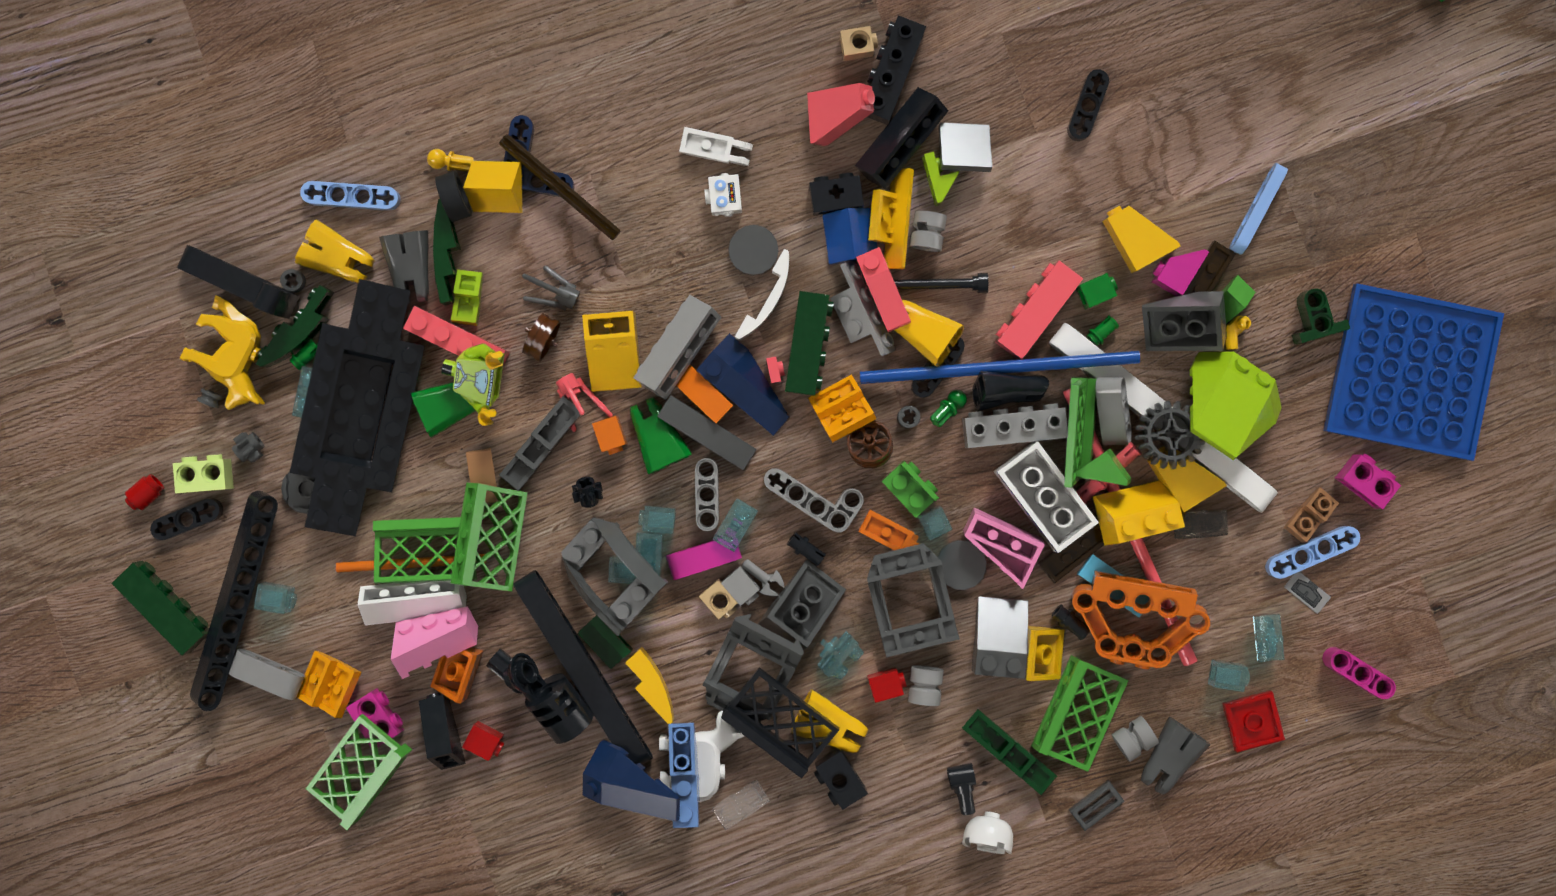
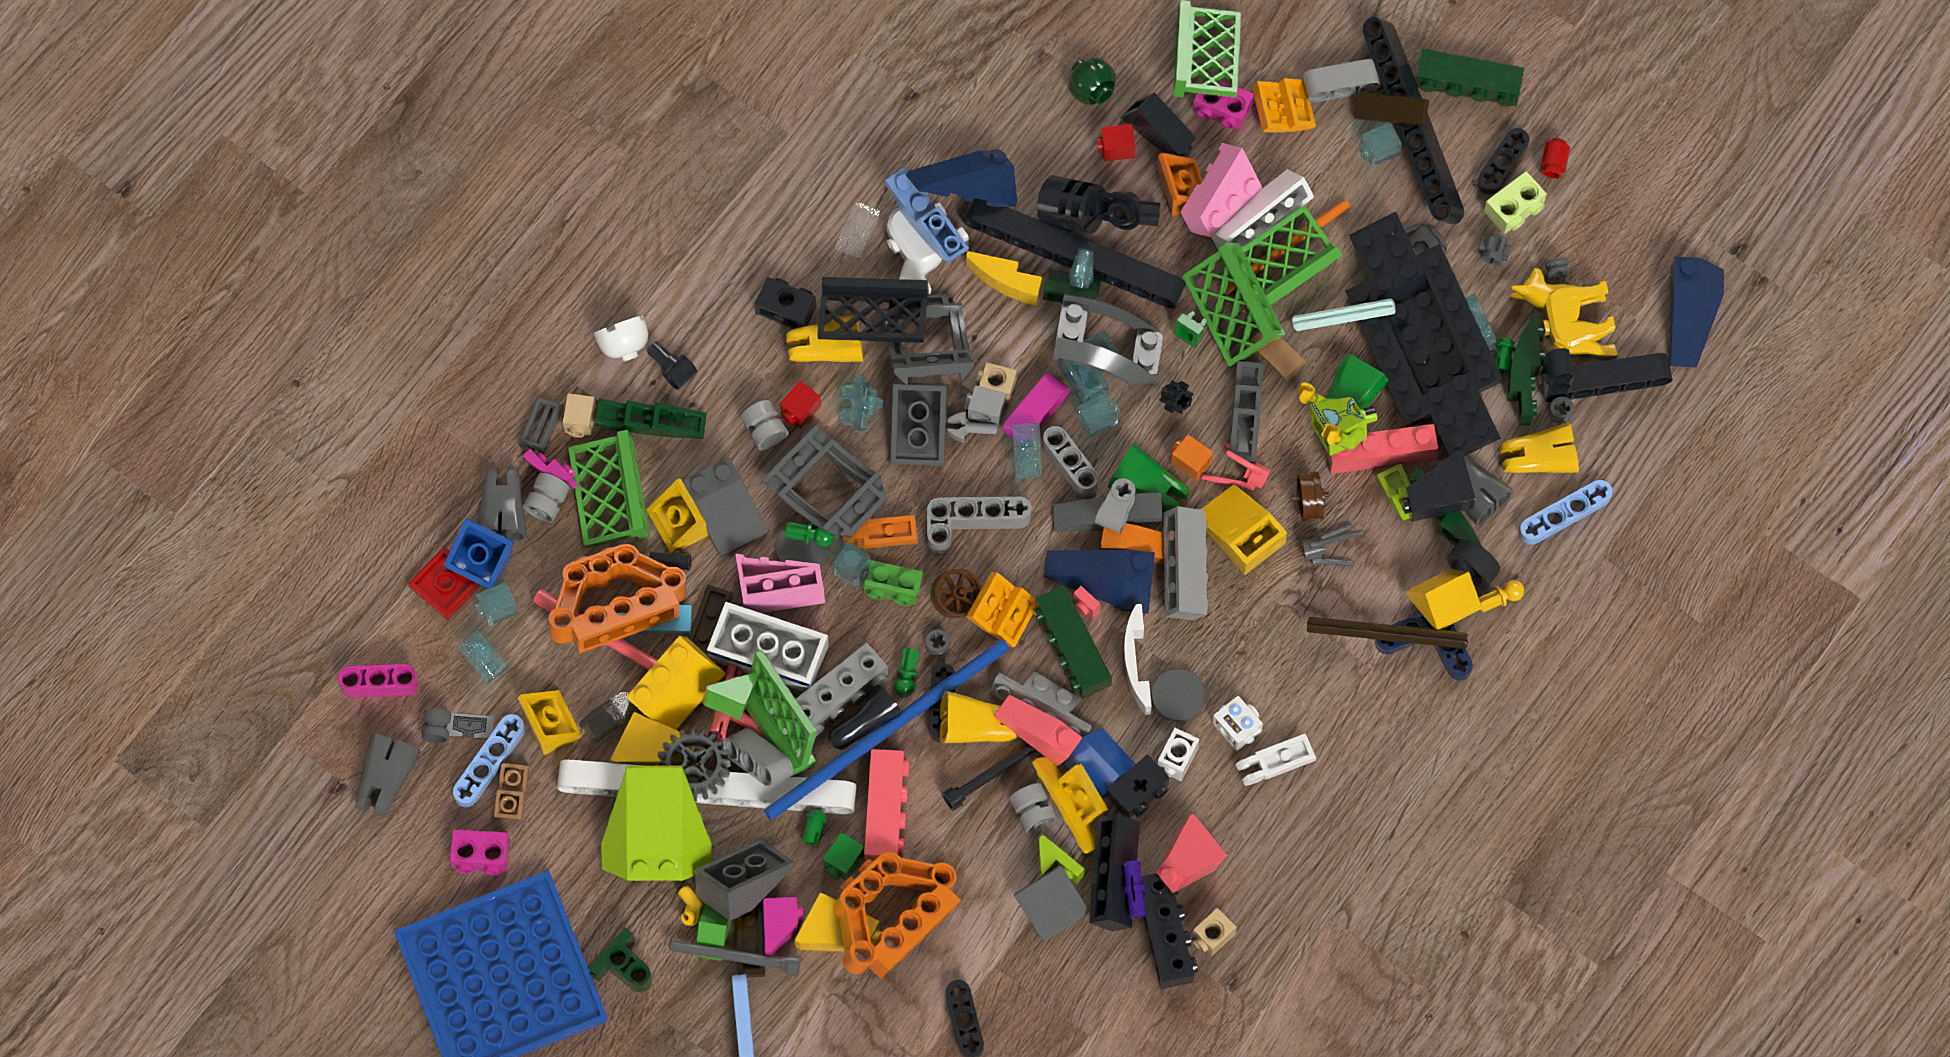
camera: 145 degrees right, 20 degrees down
black pin [786,532,826,566] -> none
none -> dark grey piece [356,733,421,817]
none -> dark grey wheel [421,709,451,743]
none -> blue slope [444,518,514,590]
none -> yellow slope [518,690,582,755]
none -> dark pink slope [522,449,578,489]
none -> tan brick [563,394,596,437]
none -> dark grey piece [668,940,801,977]
none -> green axle [785,522,834,547]
none -> orange brick [833,852,961,979]
none -> dark green plant [1068,58,1116,105]
none -> clear light blue cone [1068,248,1094,289]
none -> light grey piece [1095,478,1136,534]
none -> dark purple pin [1123,860,1147,919]
none -> white head [1158,728,1199,782]
none -> green tile [1173,311,1207,348]
none -> light aqua axle [1292,299,1396,331]
none -> dark brown tile [1354,93,1430,126]
none -> black slope [1401,450,1476,522]
none -> dark blue wedge [1670,257,1724,368]

